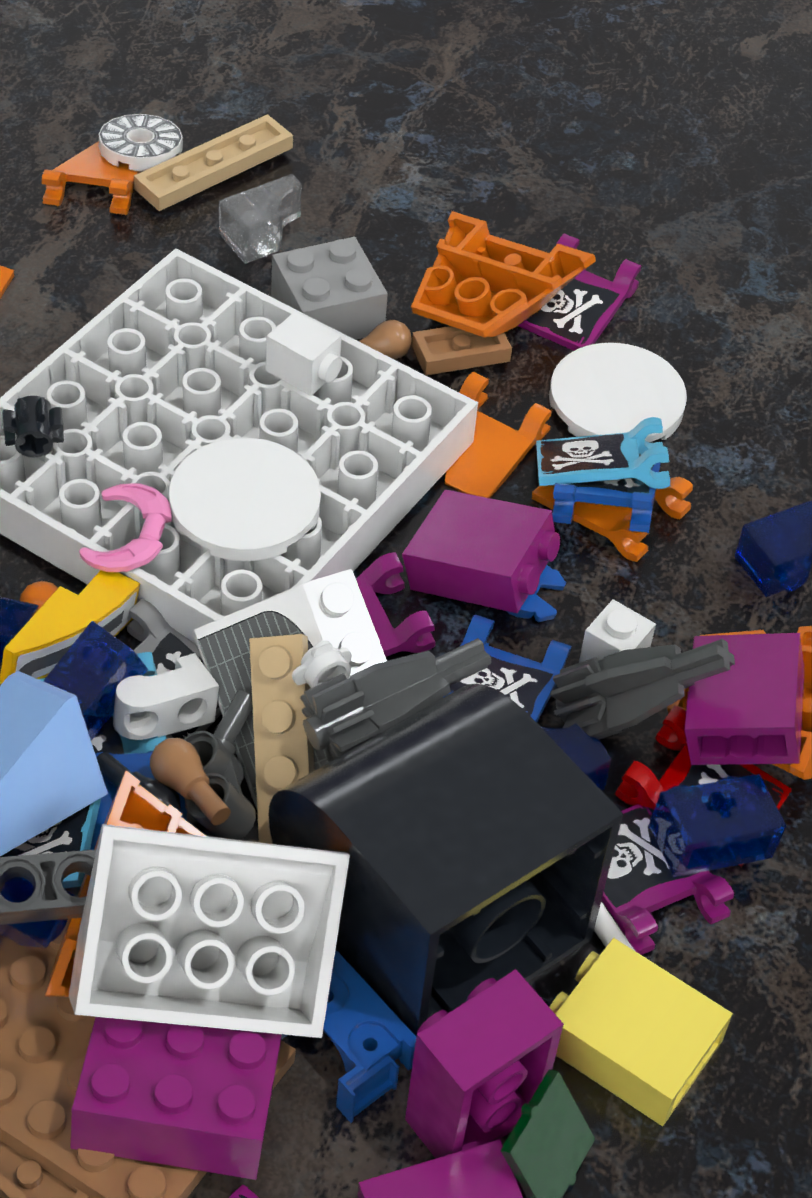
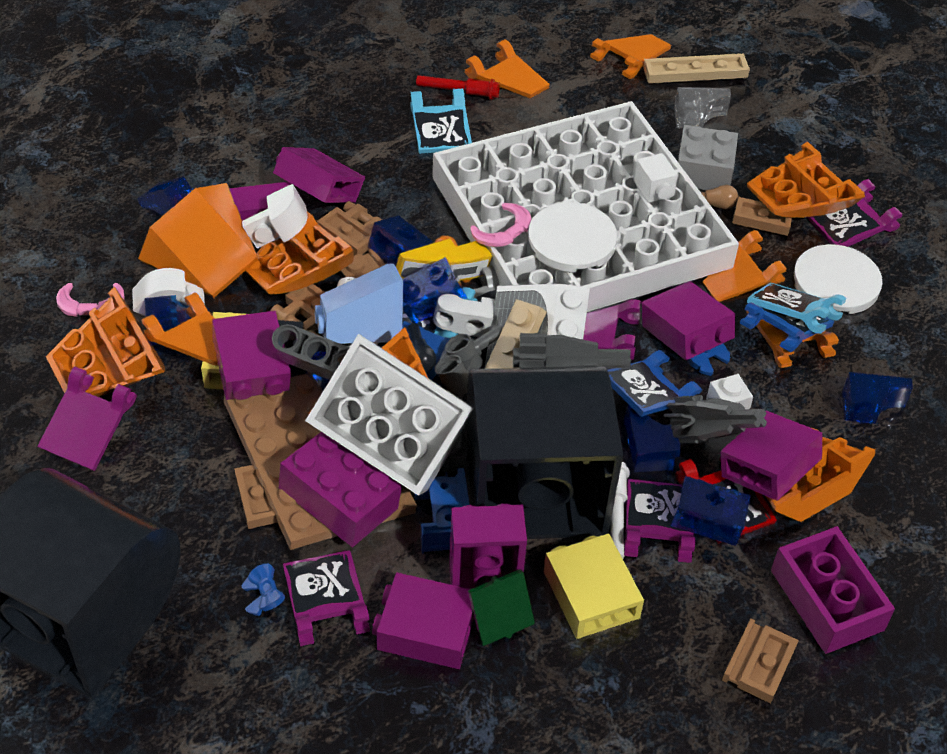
camera: 35 degrees right, 0 degrees up
black gear [3,396,64,458] -> none
tile [99,114,183,172] -> none
medium nougat piece [150,738,231,825] -> none
white plate [292,640,352,688] -> none

